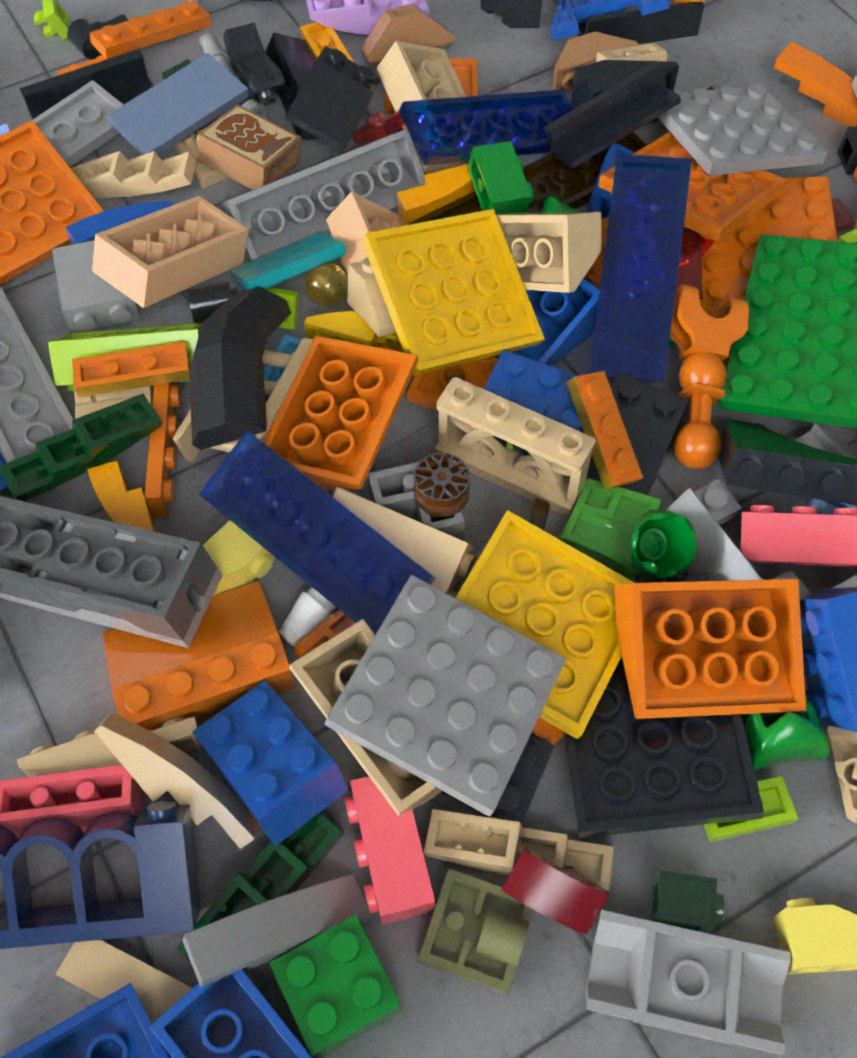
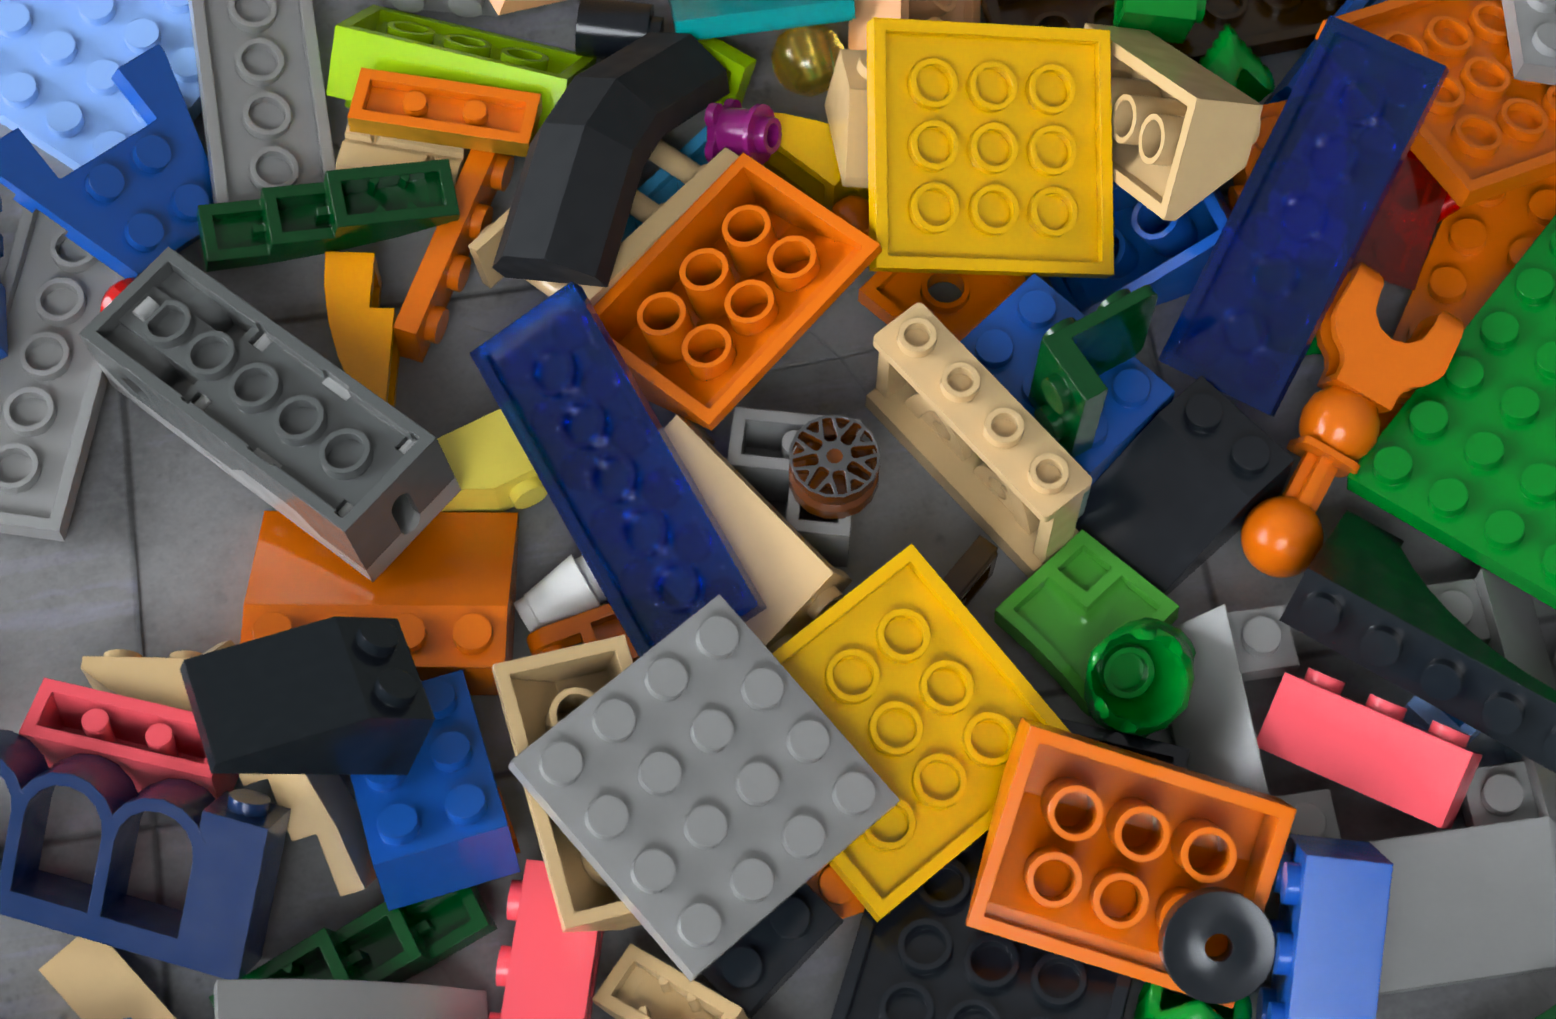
camera: 20 degrees right, 5 degrees up
orange plate [566,371,643,490] -> none
none -> black slope [180,616,435,775]
none -> magenta brick [704,98,782,165]
none -> dark green bracket [1028,284,1158,458]
none -> black piece [1158,887,1275,1004]

